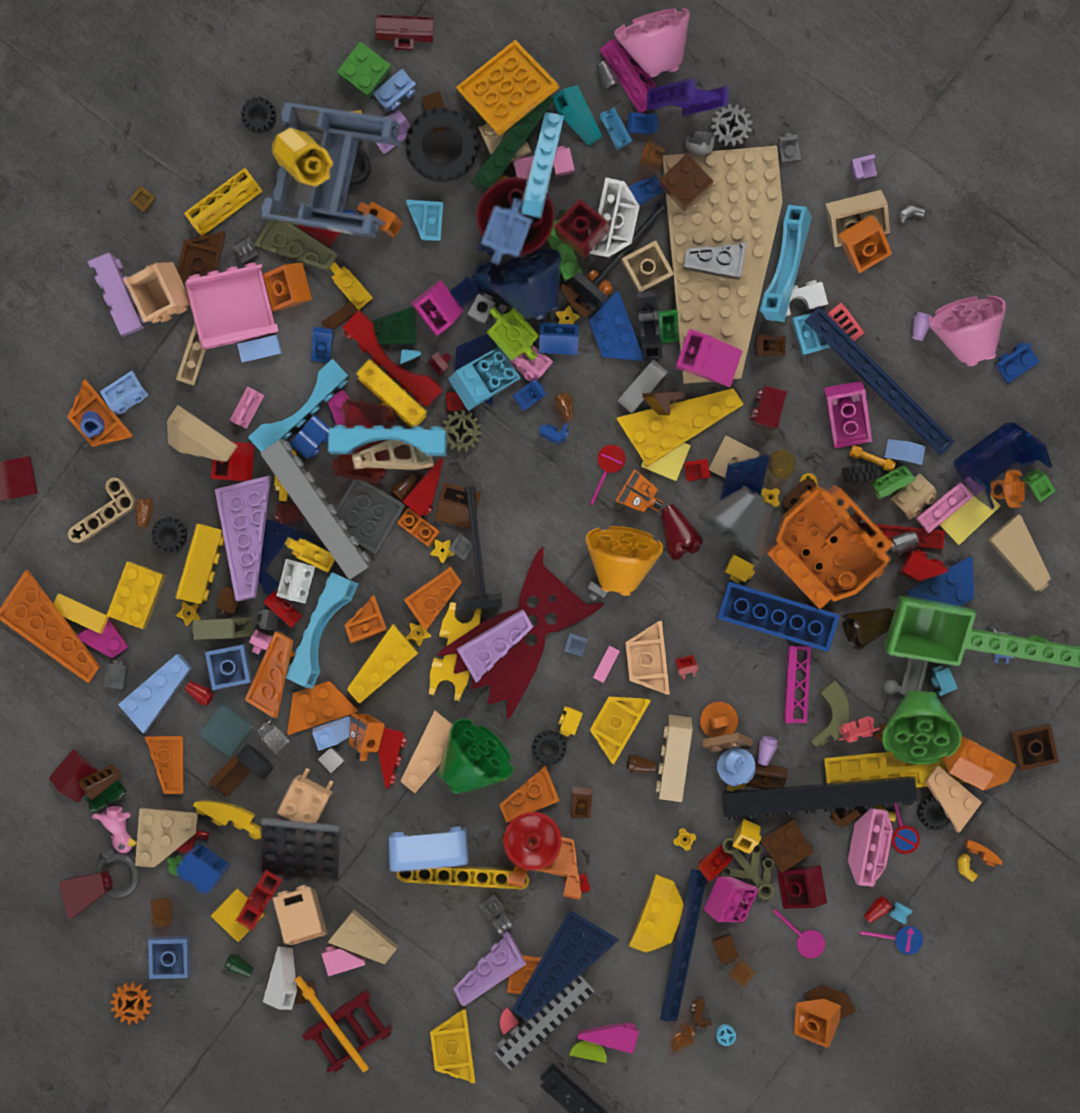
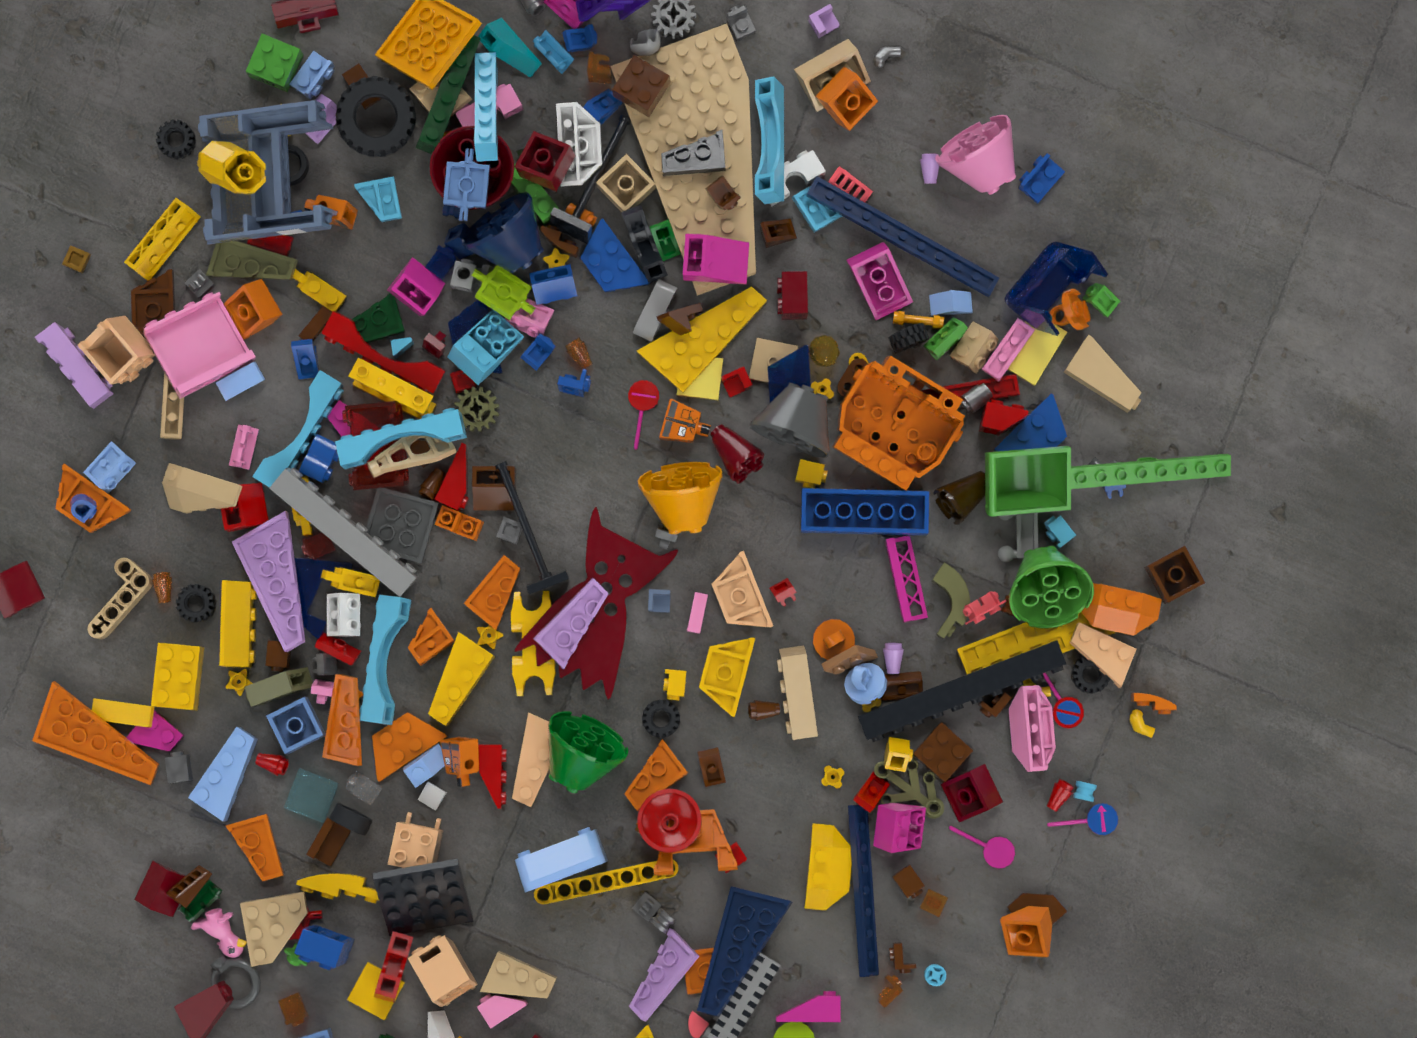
camera: 10 degrees left, 5 degrees down
yellow plate [430,539,455,563] -> none
none -> reddish brown bracket [705,176,741,210]

